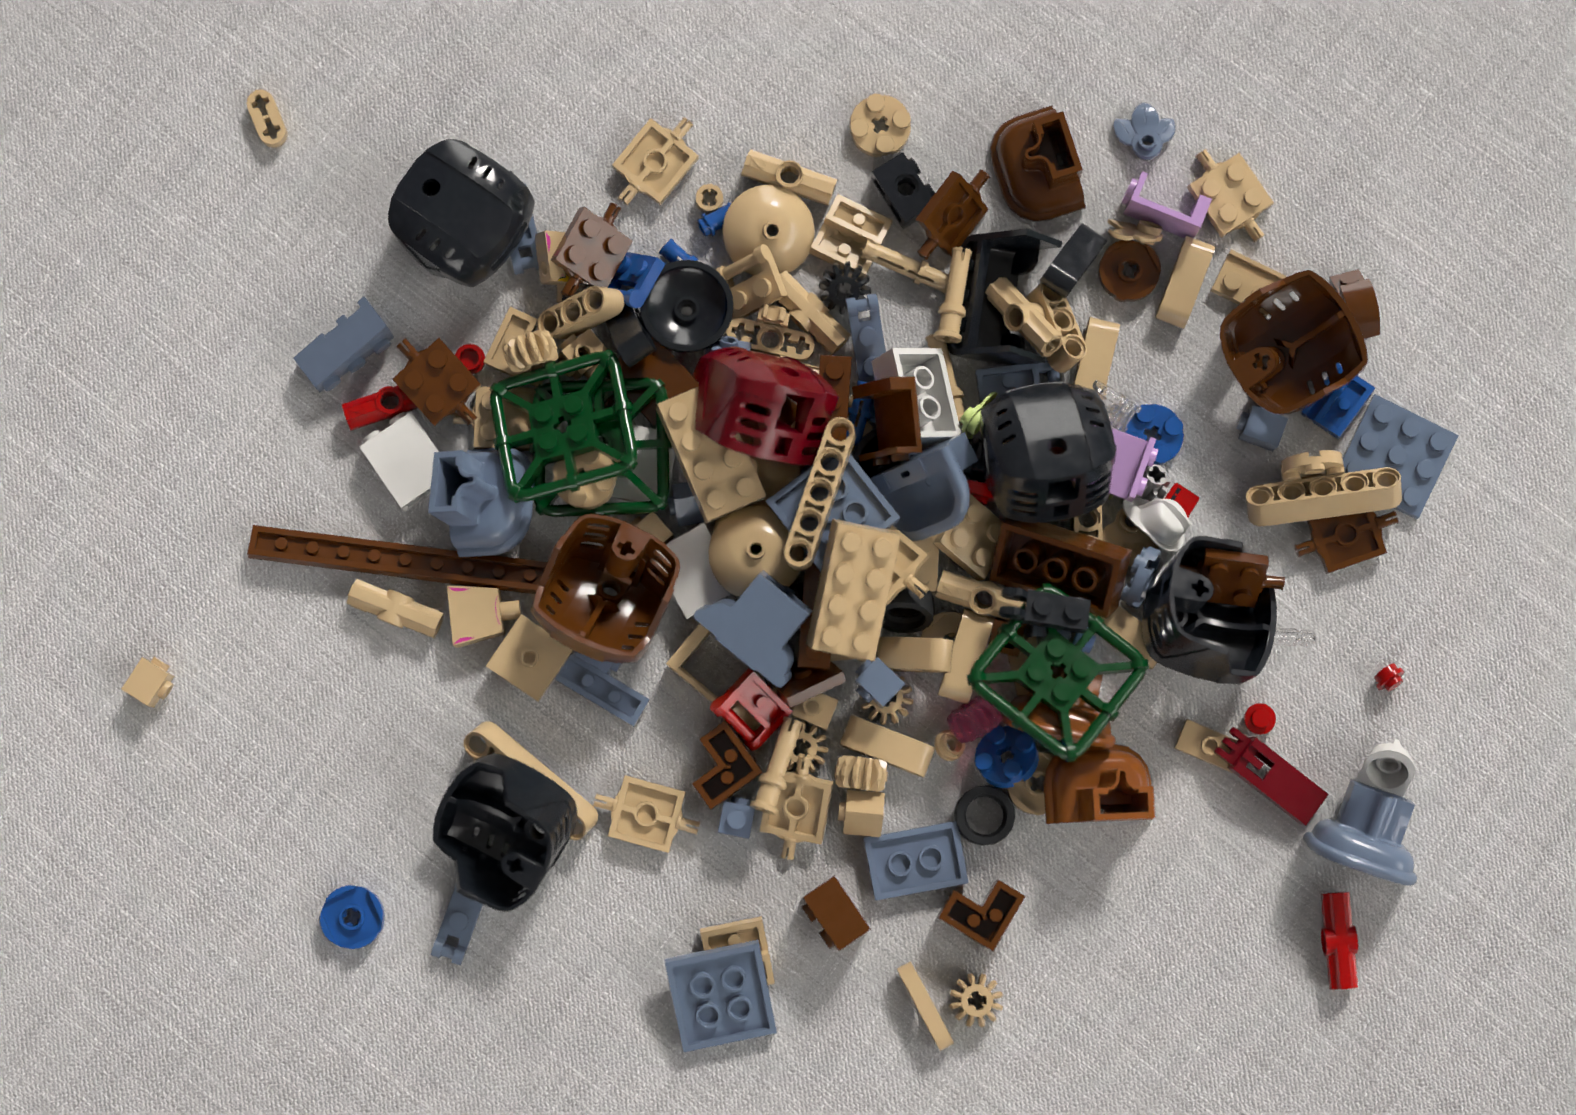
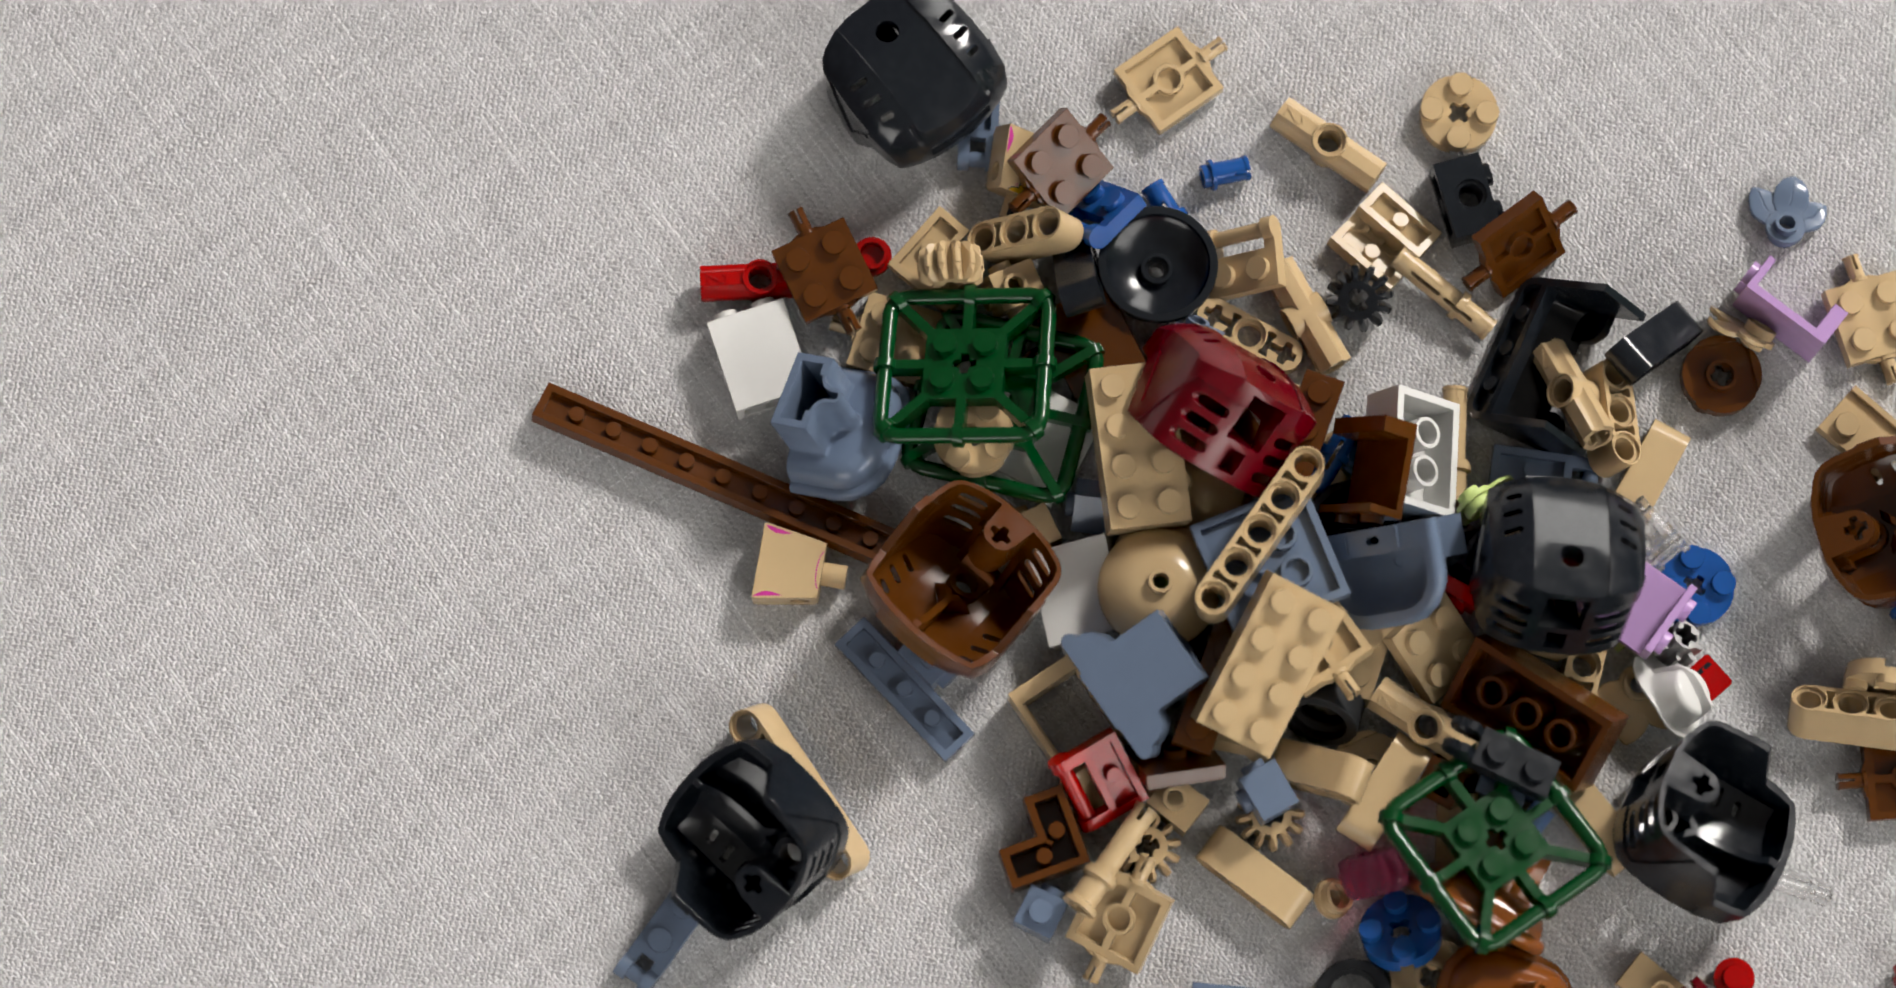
camera: 20 degrees right, 5 degrees down
tan brick [121,657,175,708] -> none
sand blue wedge [293,296,394,392] -> none
blue plate [320,885,385,949] -> none
tan piece [346,579,445,639] -> none
tan plate [486,614,574,702] -> none
tan plate [593,775,700,853] -> none
tan bush [696,184,723,214] -> none
tan dish [722,185,815,276] -> none
tan plate [757,304,790,328] -> none
tan gear [834,755,888,792] -> none
tan brick [838,789,885,837] -> none
sand blue plate [845,293,886,382] -> none
tan pin [934,247,972,343] -> none
reddish brown piece [990,105,1086,222] -> none
sand blue plate [1120,546,1162,609] -> none
tan beam [1155,236,1215,329] -> none
reddish brown plate [1179,548,1285,608] -> none
sand blue brick [1236,405,1288,452] -> none

